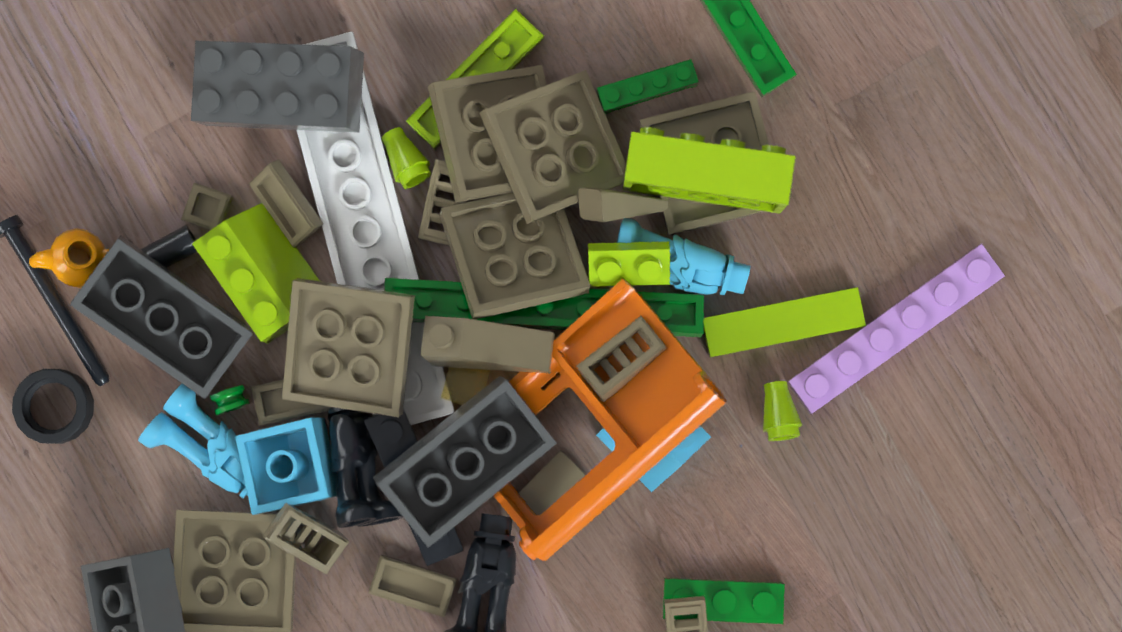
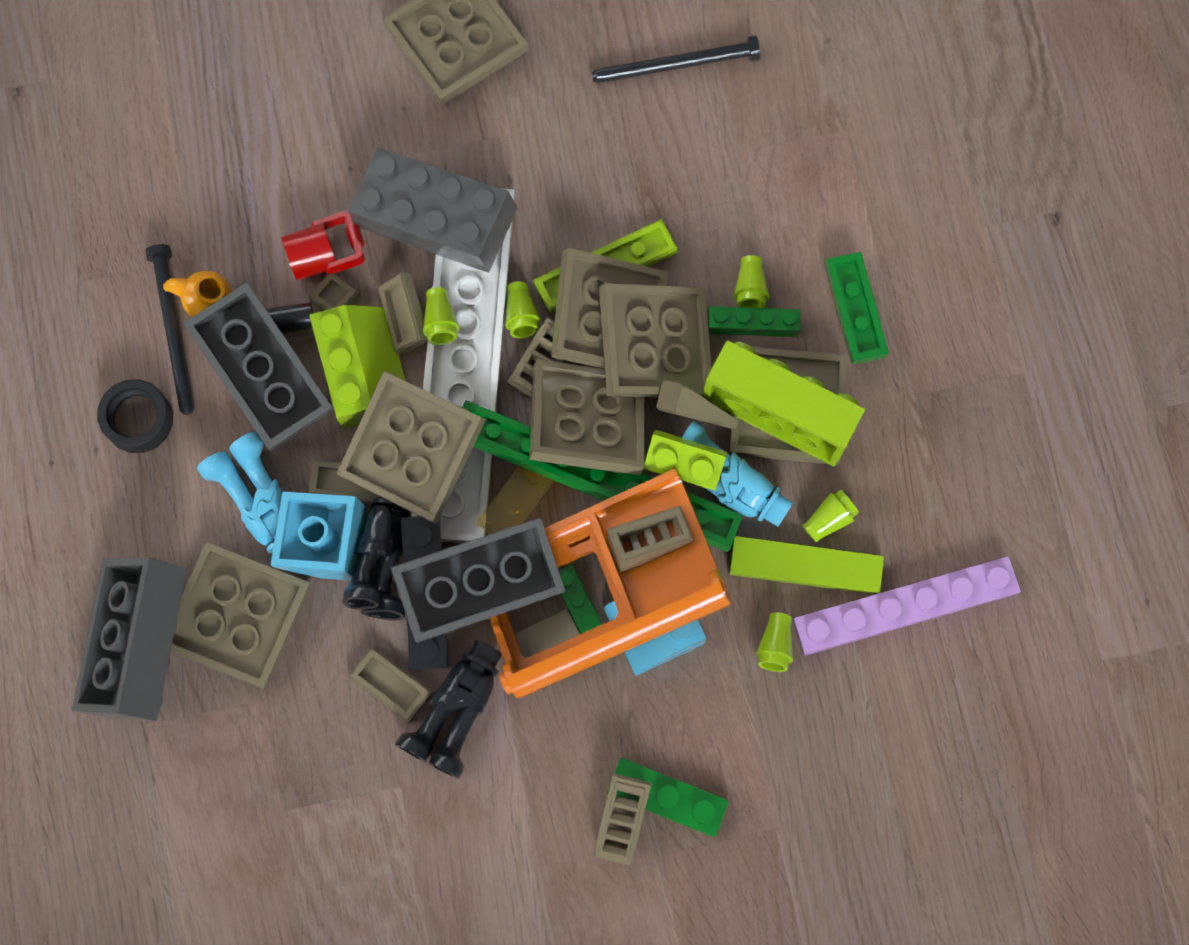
camera: 15 degrees right, 10 degrees down
green bush [210,385,251,415] -> none
dark tan slope [263,503,350,574] -> none
dark tan slope [420,316,554,373] -> none
none -> red piece [281,211,365,281]
none -> lime cone [423,287,460,345]
none -> green piece [559,564,603,634]
none -> lime cone [733,255,770,308]
none -> lime cone [802,490,859,543]

